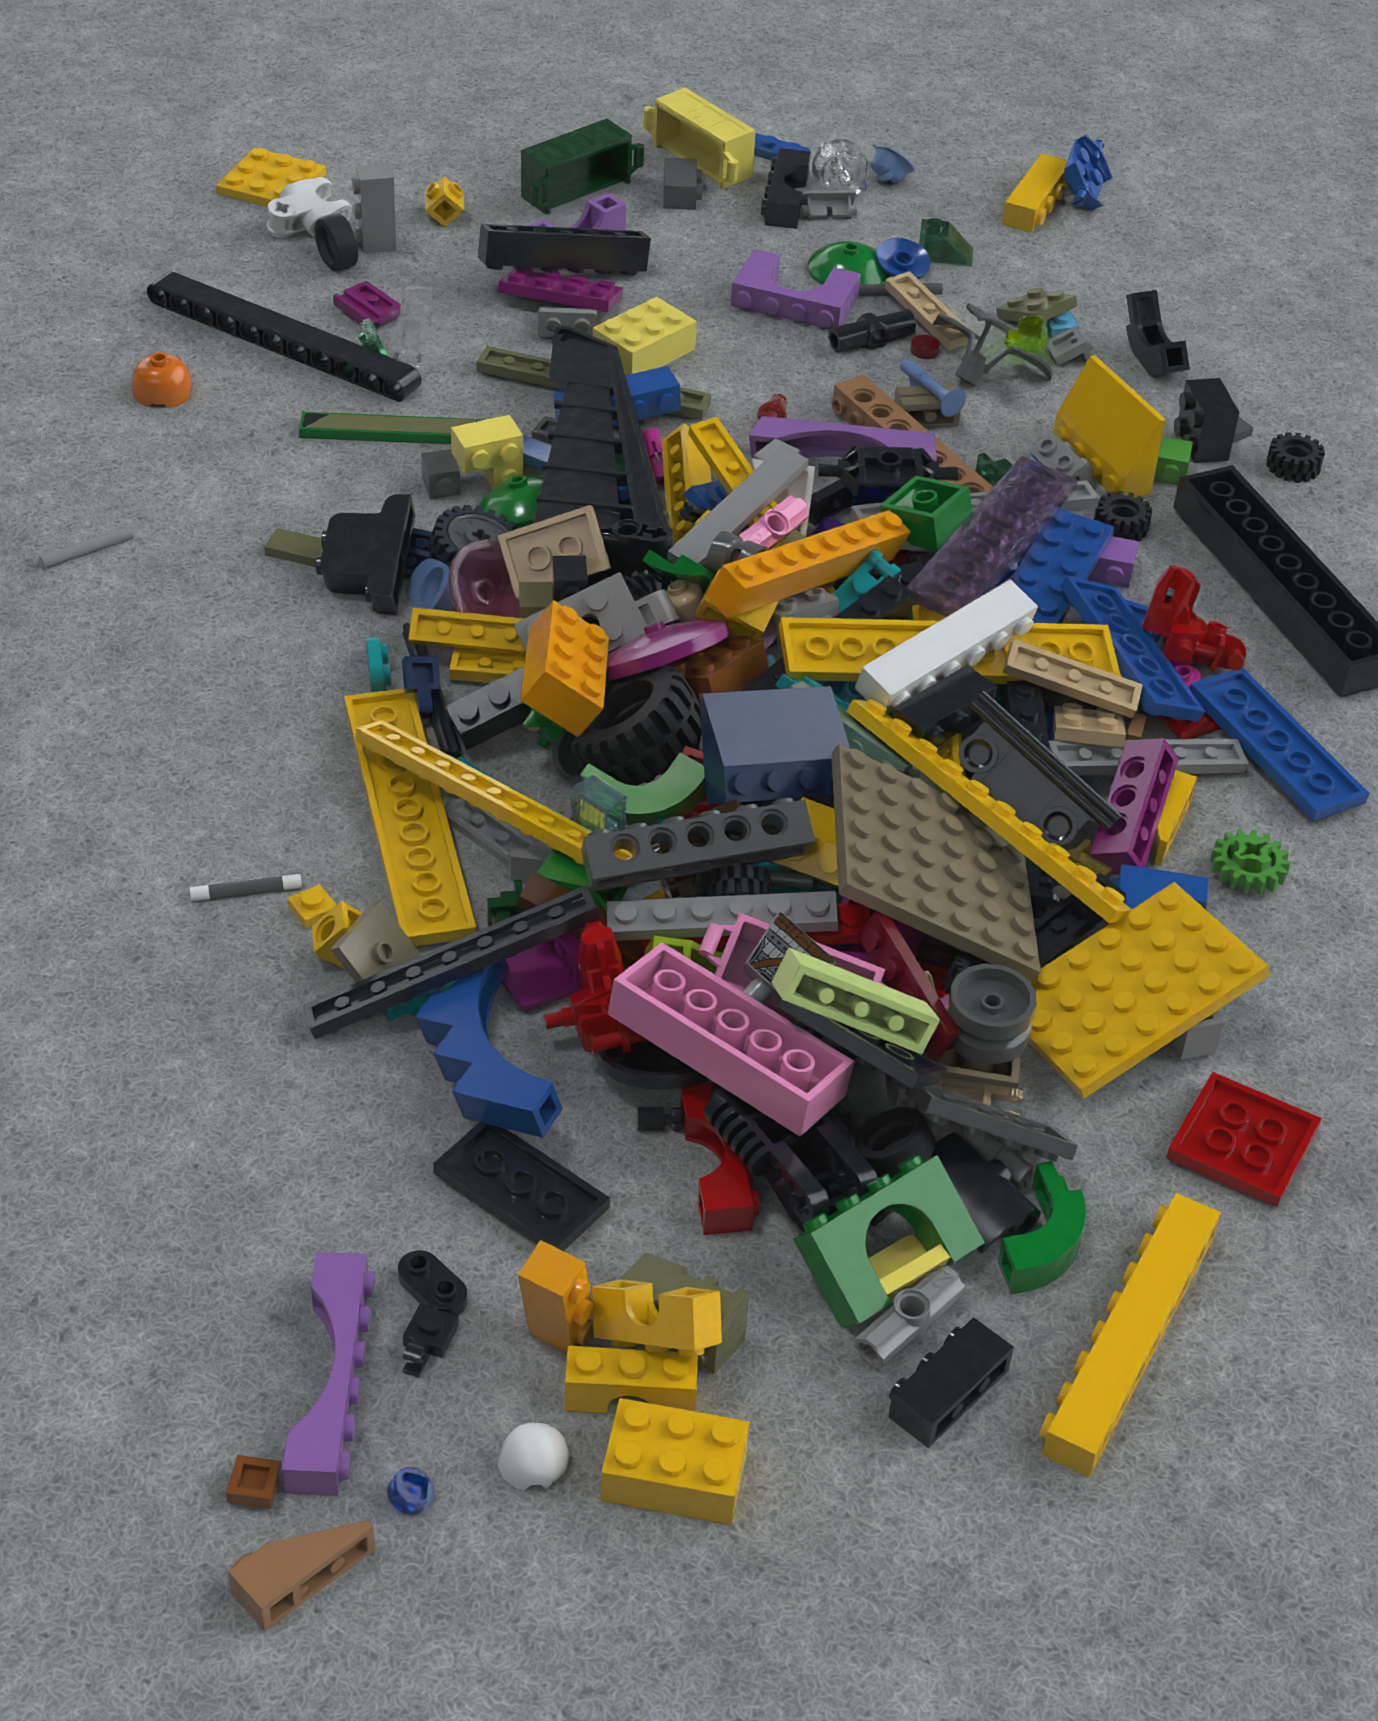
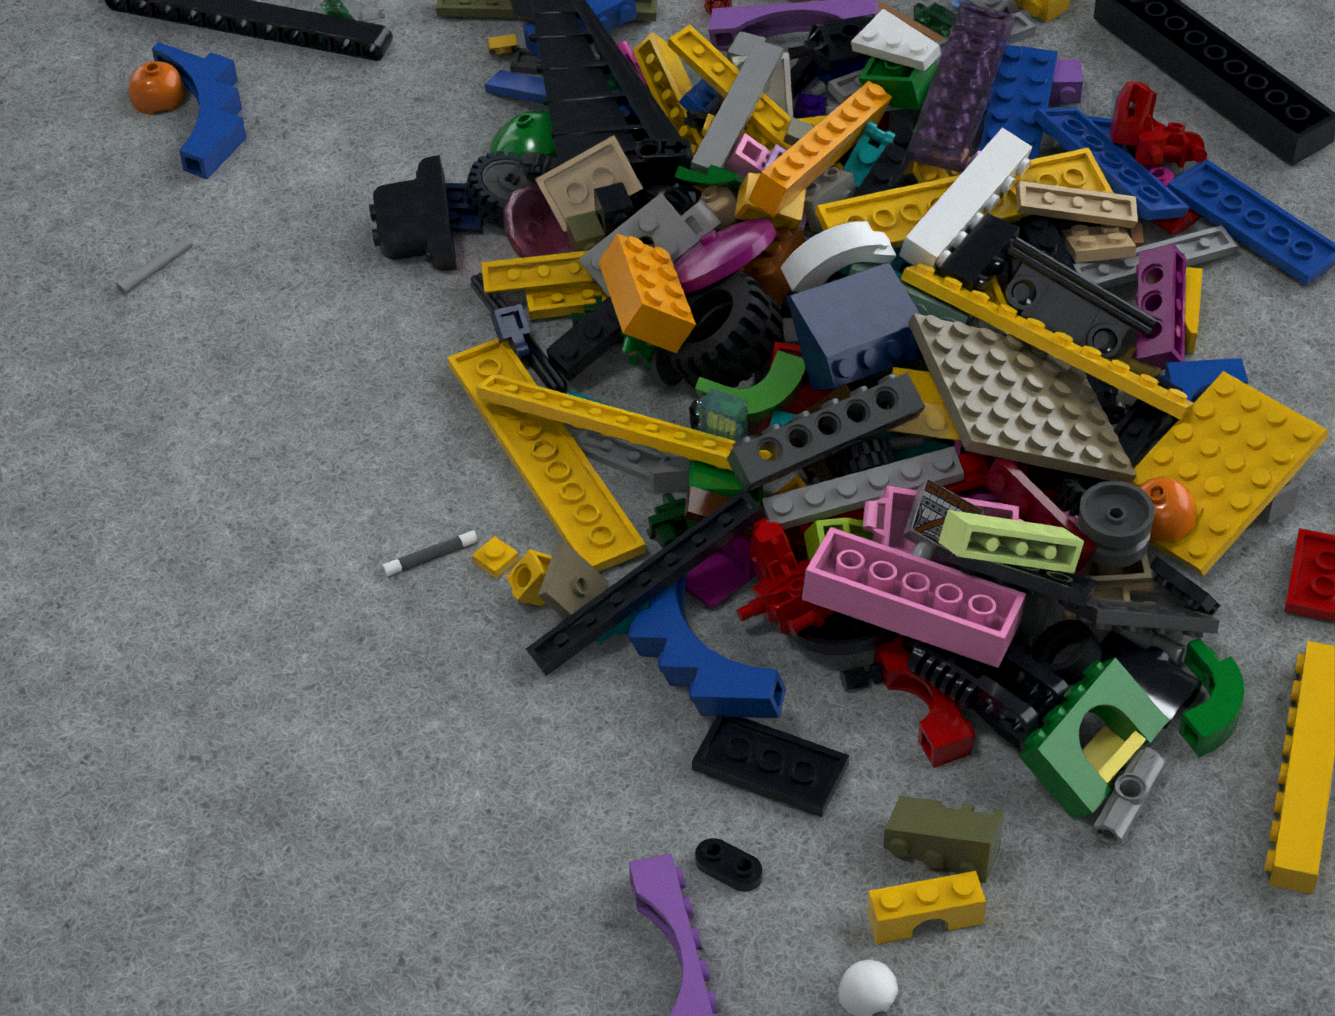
camera: 10 degrees left, 5 degrees up
olive tile [264,528,323,567] -> none
tile [299,411,484,444] -> none
teal plate [366,637,391,692] -> none
black plate [403,1304,459,1378] -> none
medium blue piece [407,559,466,611] -> none
dark grey brick [421,449,460,499] -> none
light yellow brick [451,415,523,489] -> none
light orange brick [518,1240,594,1353] -> none
yellow arch [592,1279,722,1356] -> none
yellow brick [600,1398,750,1525] -> none
dark grey wheel [706,531,768,574] -> none
bright pink piece [739,496,808,550] -> none
black brick [888,1317,1014,1448] -> none
black tyre [1094,491,1152,542] -> none
bright green gear [1210,829,1291,895] -> none
none -> blue arch [152,42,246,179]
none -> yellow plate [487,34,517,55]
none -> black plate [519,152,562,177]
none -> white arch [780,221,897,292]
none -> white wing [851,9,941,71]
none -> orange cylinder [1139,477,1197,544]
none -> black plate [1150,556,1221,615]

